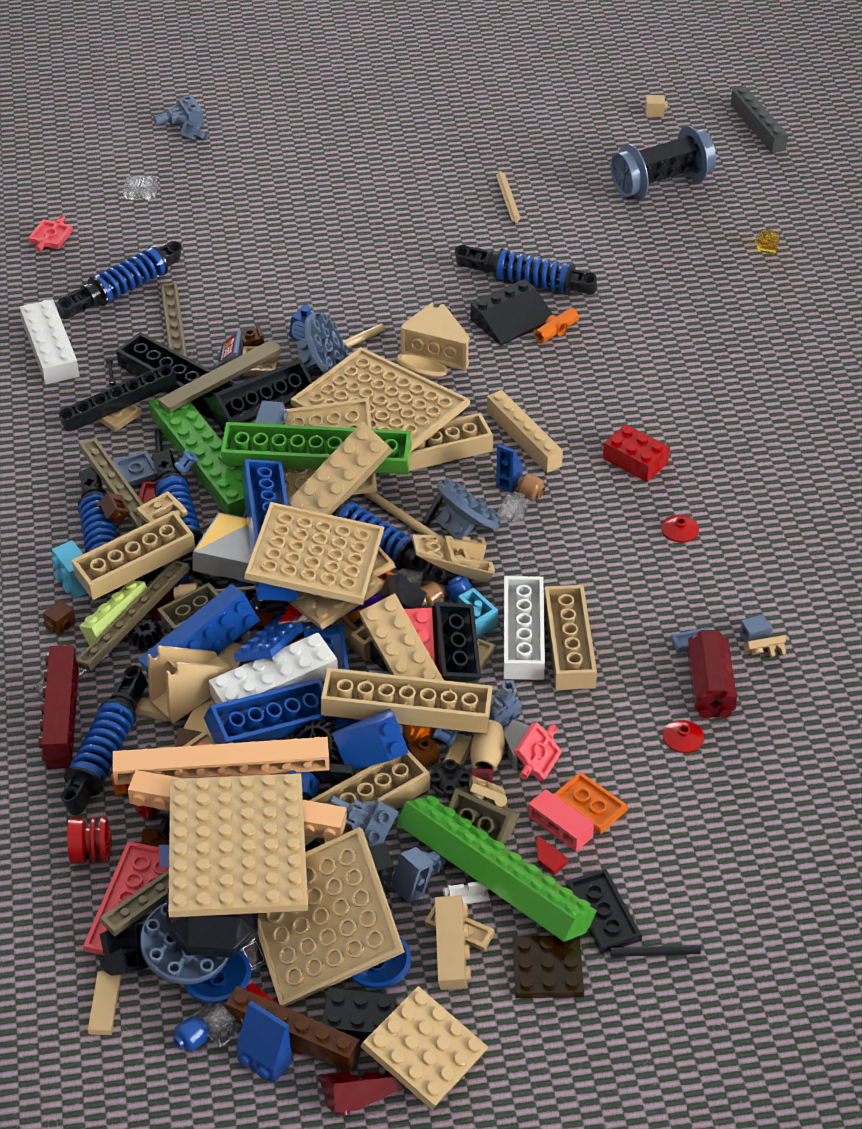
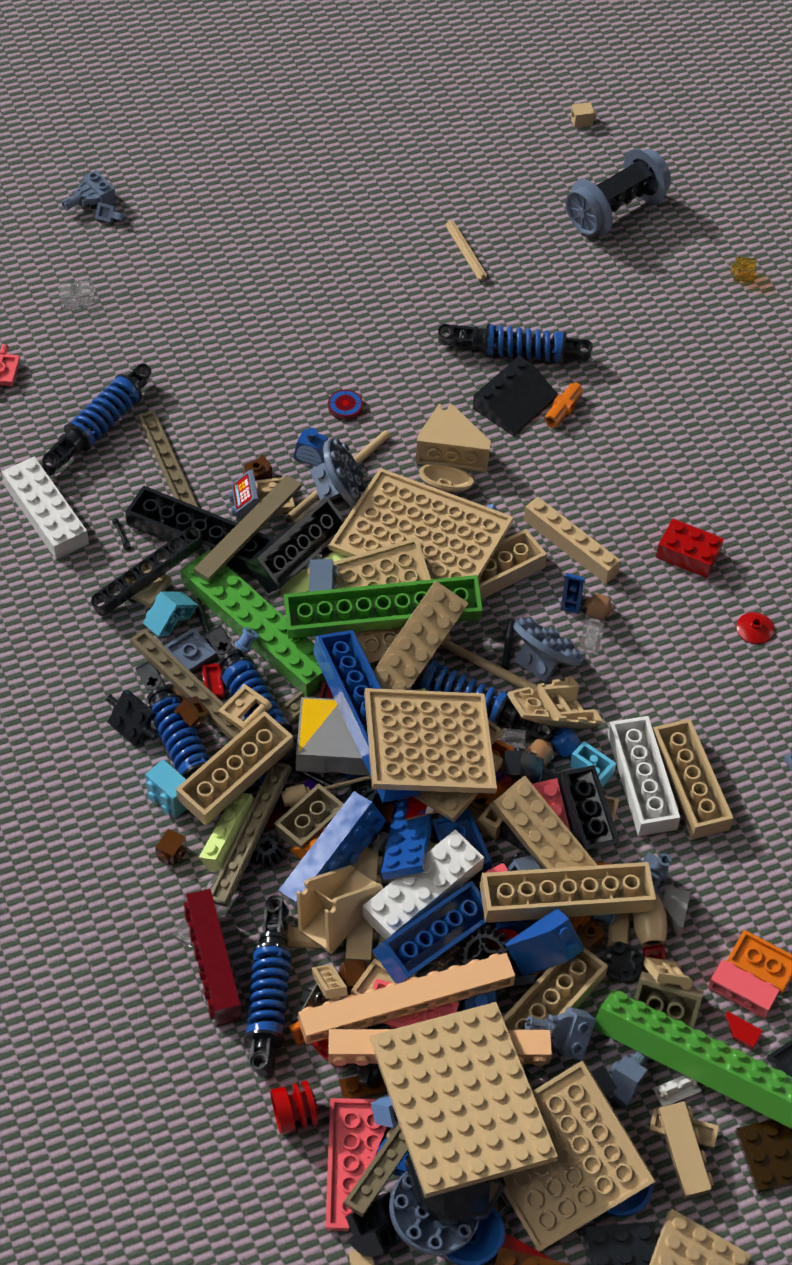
camera: 15 degrees left, 10 degrees up
coral plate [514,722,562,781] -> none
dark grey brick [730,86,788,153] -> none
none -> black plate [106,690,158,746]
none -> medium azure brick [143,592,198,636]
none -> tan plate [312,964,348,1000]
none -> dark red tile [328,389,363,420]

